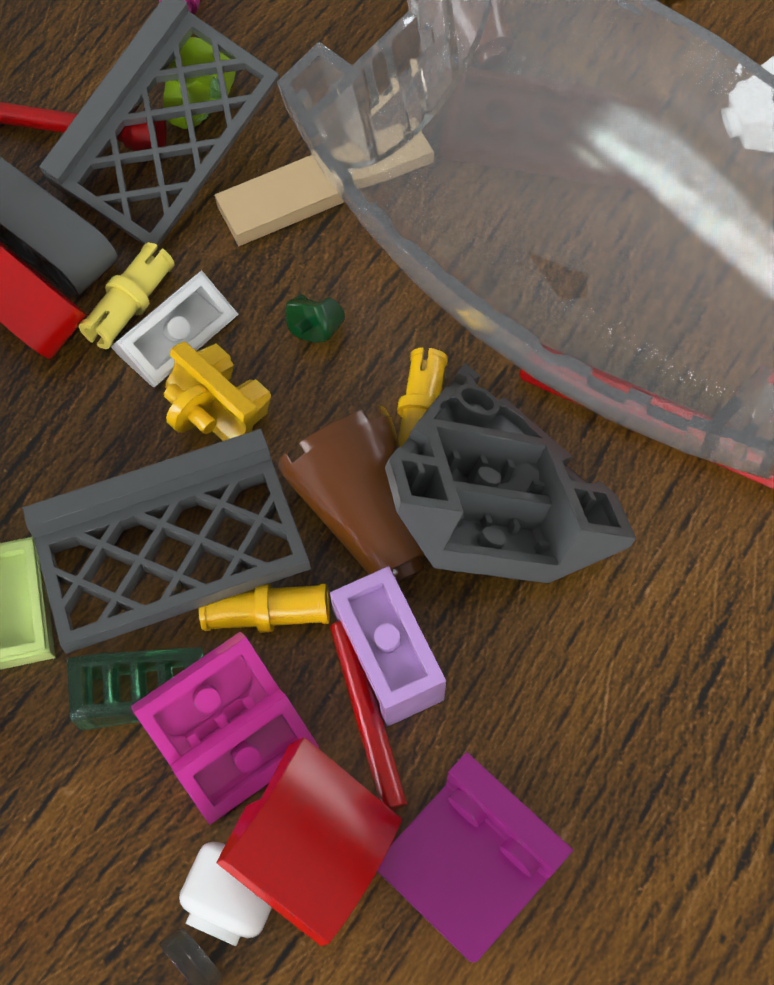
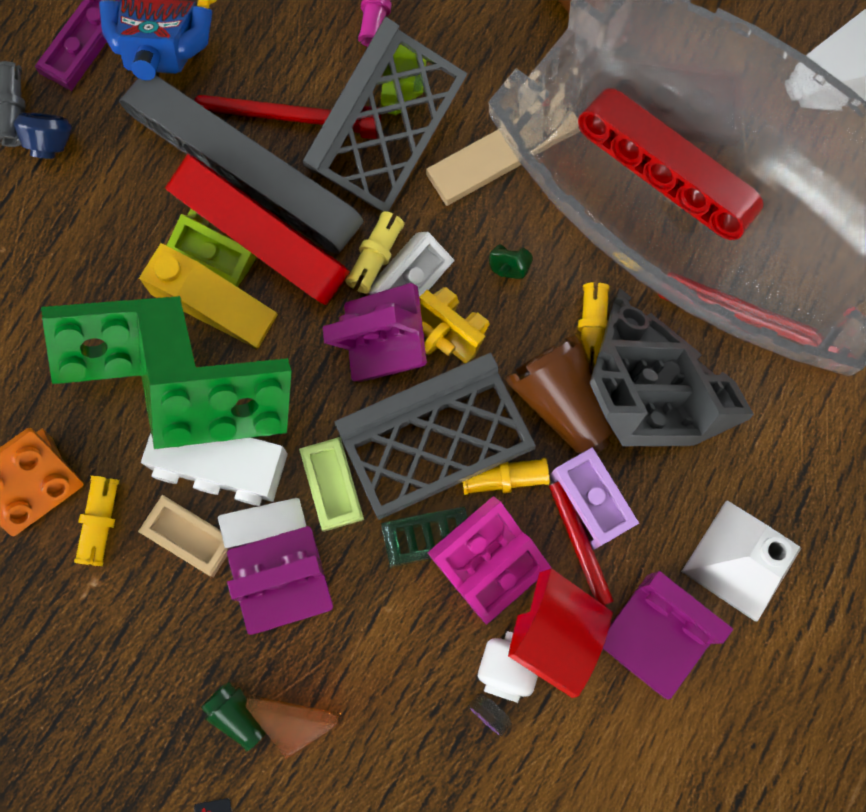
camera: 10 degrees left, 10 degrees up
none -> magenta bracket [323,283,427,383]
none -> red beam [578,88,763,240]
none -> white slope [681,501,801,621]

